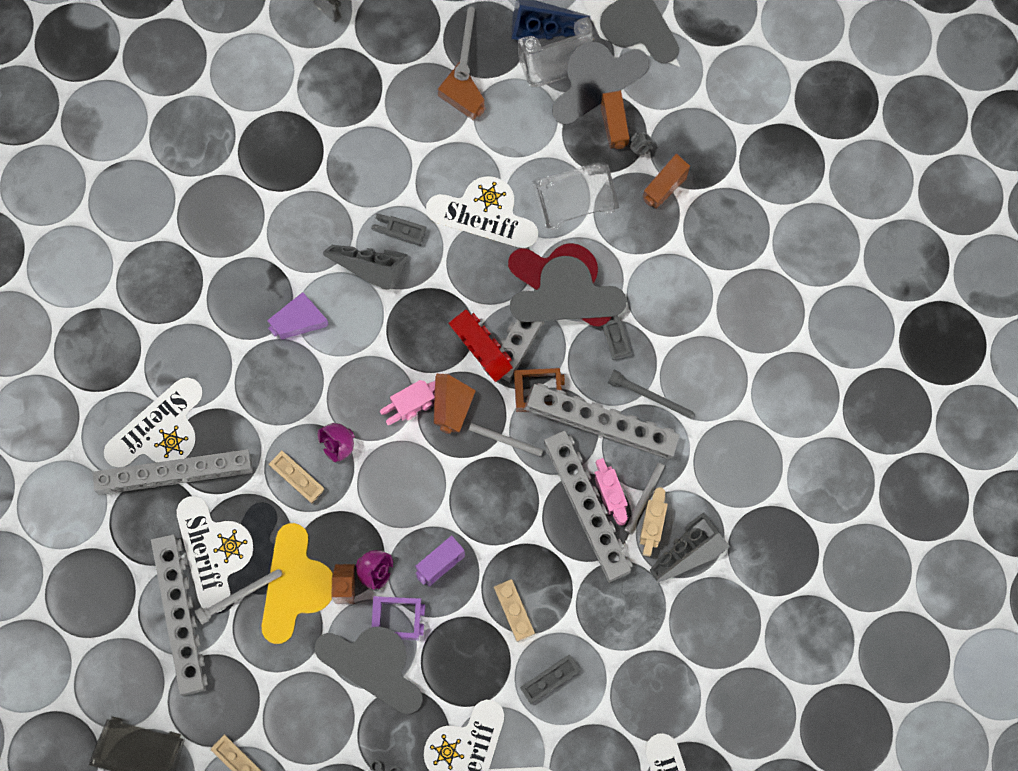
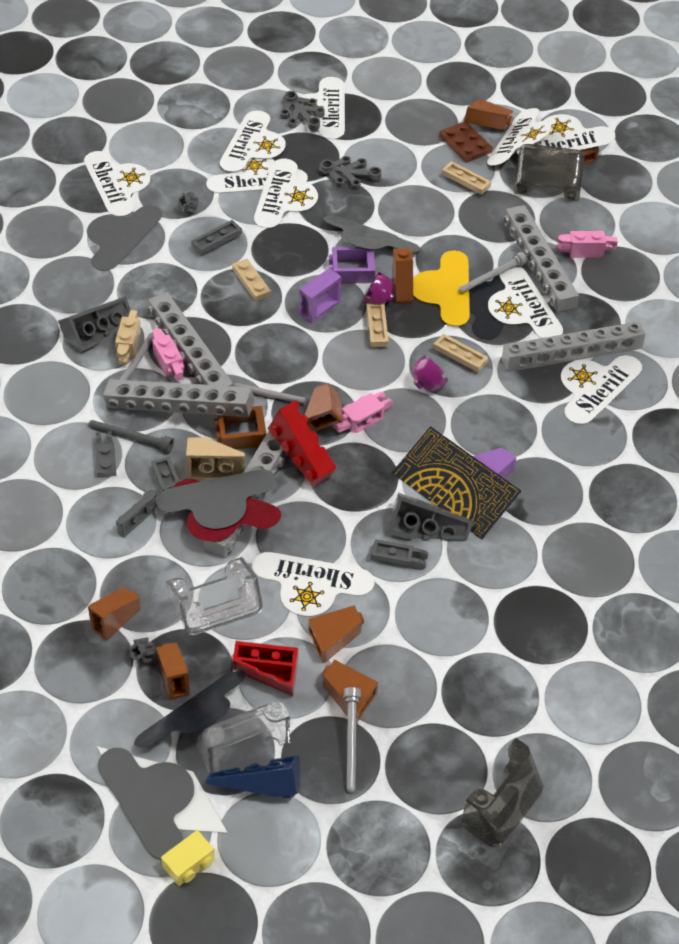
camera: 175 degrees right, 25 degrees down
none -> dark grey sticker [87,205,162,271]
none -> dark grey hinge [95,431,117,477]
none -> dark grey hinge [116,490,157,537]
none -> dark grey gear [178,192,199,213]
none -> tan slope [186,437,245,480]
none -> red wedge [232,641,299,696]
none -> dark orange slope [308,605,364,663]
none -> tan plate [366,304,389,347]
none -> black sticker [392,426,522,539]
none -> bright pink hinge [556,231,618,258]

